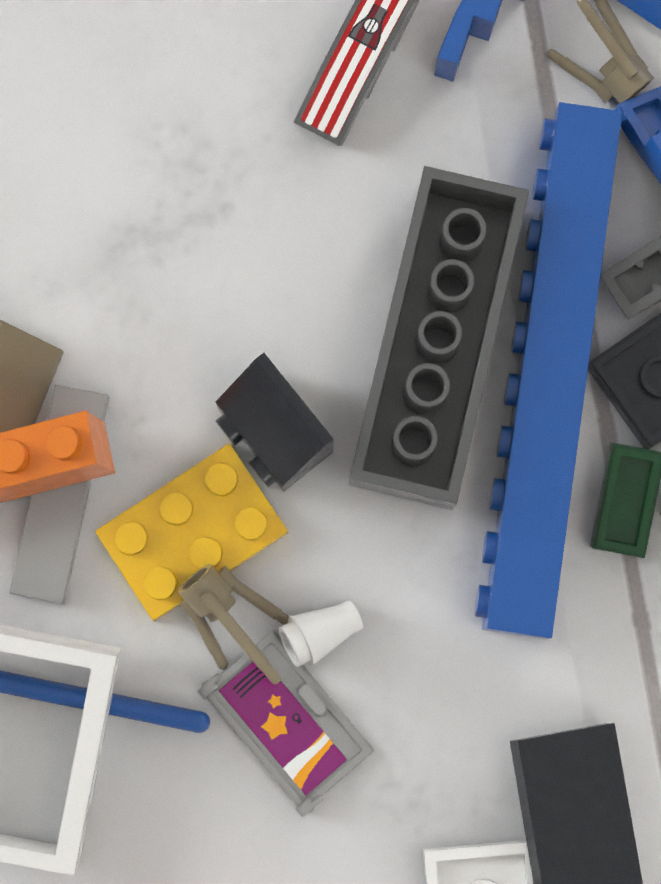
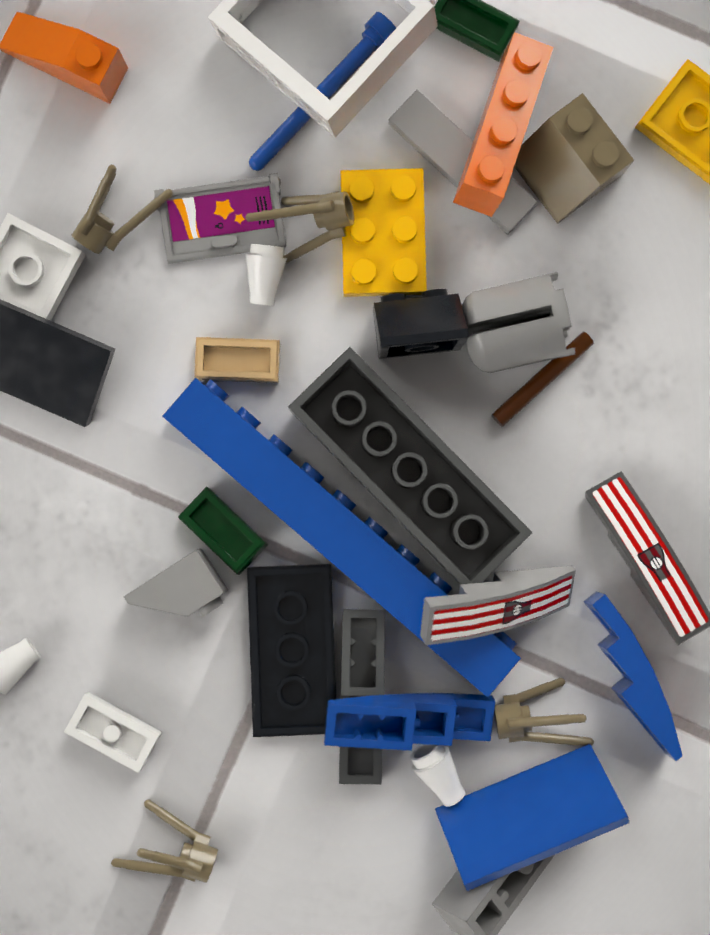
camera: 115 degrees right, 5 degrees up
none -> dark tan plant [71,165,173,254]
none -> tan tile [194,337,280,383]
none -> slope [420,566,576,645]
none -> light grey cylinder [462,272,575,373]
none -> reddish brown bar [491,331,594,427]

